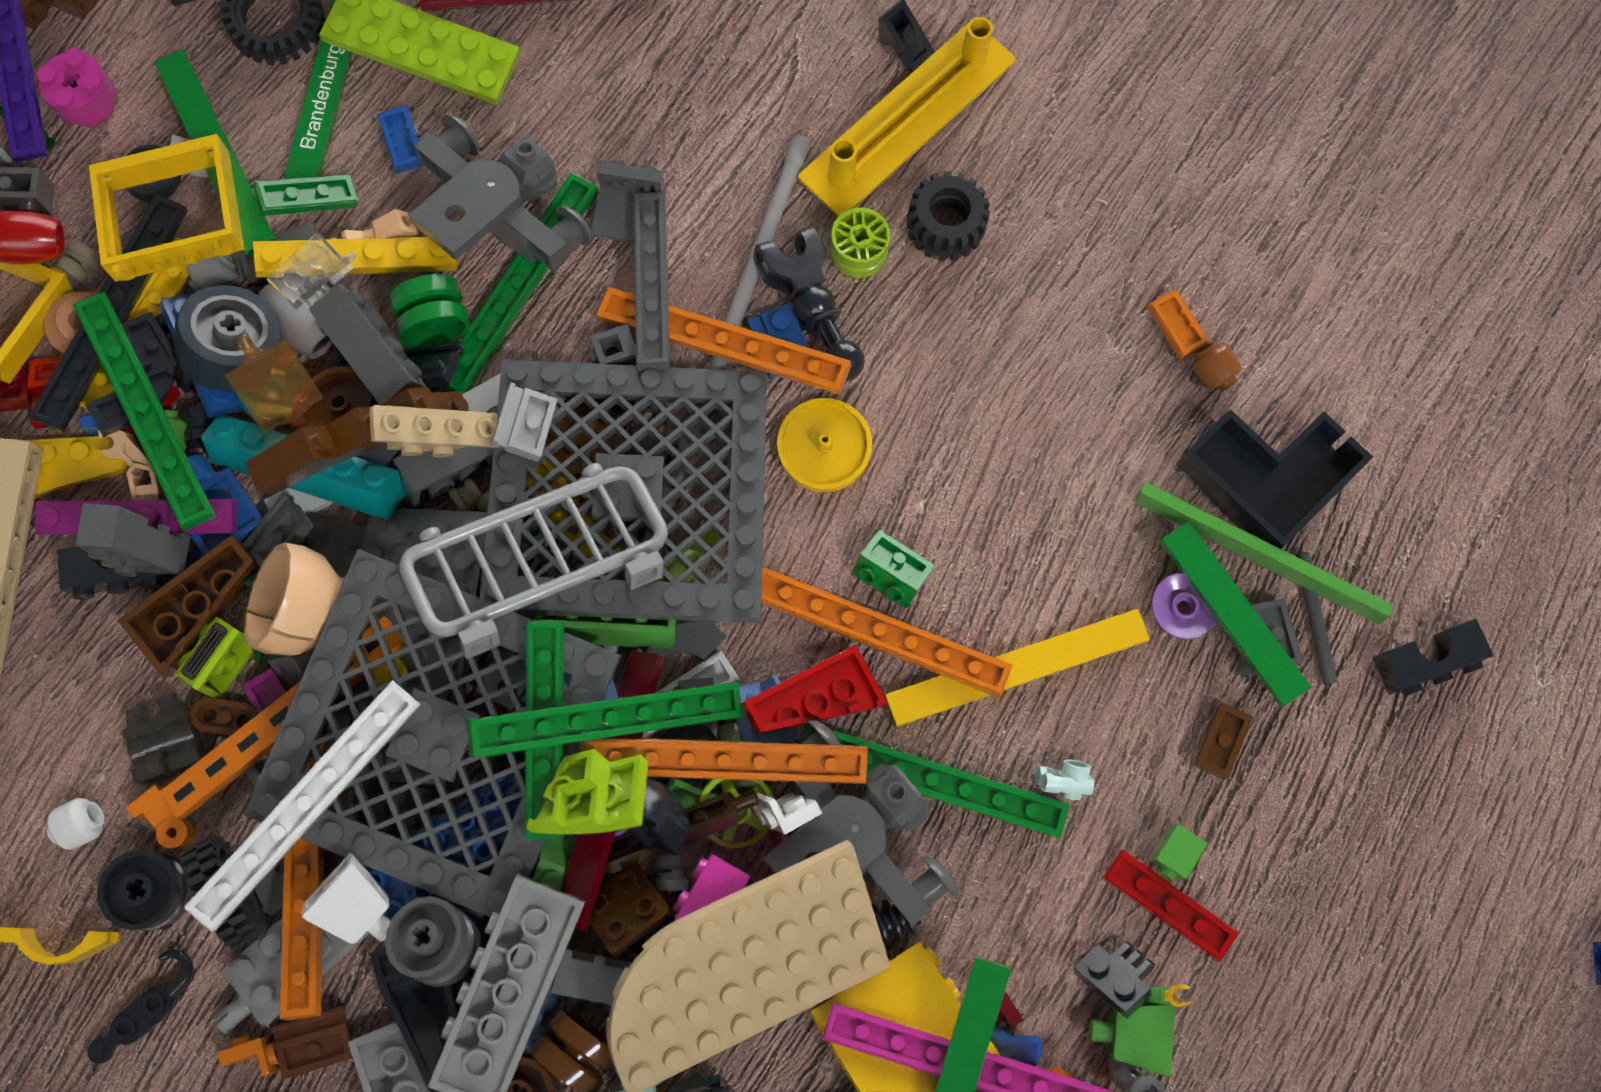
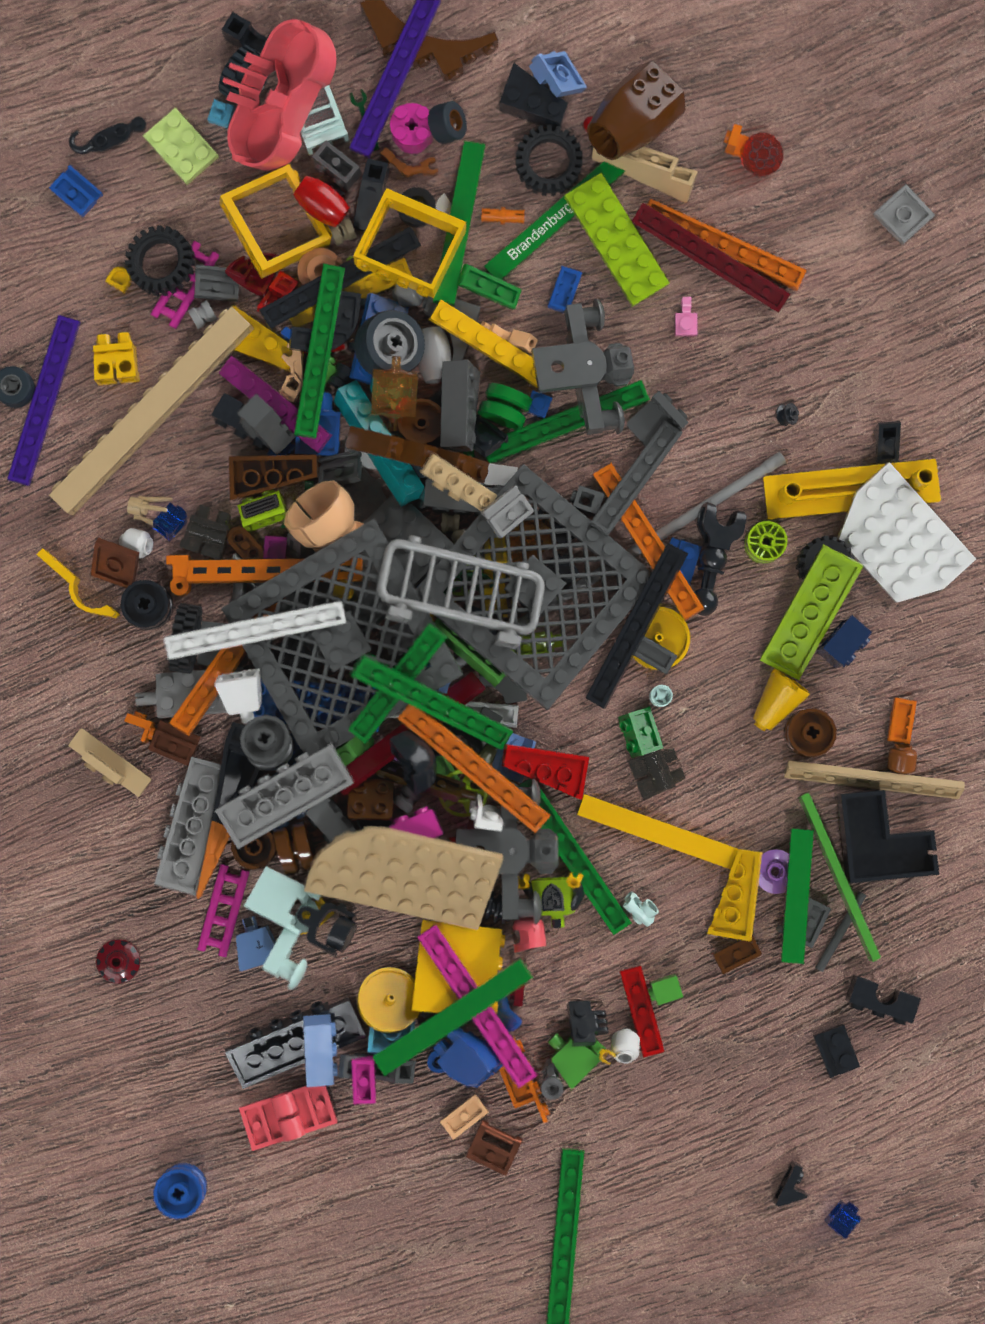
camera: 45 degrees right, 10 degrees up
black piece [87,949,194,1064] -> none
clear bracket [267,232,357,310] -> none
lime slope [527,749,649,834] -> none
orange tile [761,567,1013,699] -> none
none -> copper plate [91,538,140,588]
none -> tan plant [127,496,176,535]
none -> clear blue brick [153,502,187,542]
none -> black slope [353,158,390,231]
none -> dark orange piece [380,147,438,178]
none -> black wheel [428,101,467,144]
none -> orange pin [481,207,525,225]
none -> coral helmet [513,917,546,953]
none -> torso [518,872,585,928]
none -> blue plate [526,390,553,419]
none -> black tile [585,543,688,709]
none -> white head [611,1029,640,1064]
none -> clear smoke hips [627,748,685,801]
none -> dark grey tile [634,636,677,675]
none -> light aqua wheel [649,685,673,707]
none -> bright pink plate [675,297,697,336]
none -> yellow wing [707,849,762,941]
none -> yellow cone [753,668,810,731]
none -> lime plate [760,544,863,680]
none -> black slope [773,1160,809,1207]
none -> black wheel [776,403,799,426]
none -> reddish brown wheel [784,709,837,757]
none -> tan tile [784,760,965,799]
none -> black plate [813,1024,860,1079]
none -> dark blue brick [816,615,872,669]
none -> white plate [837,462,976,602]

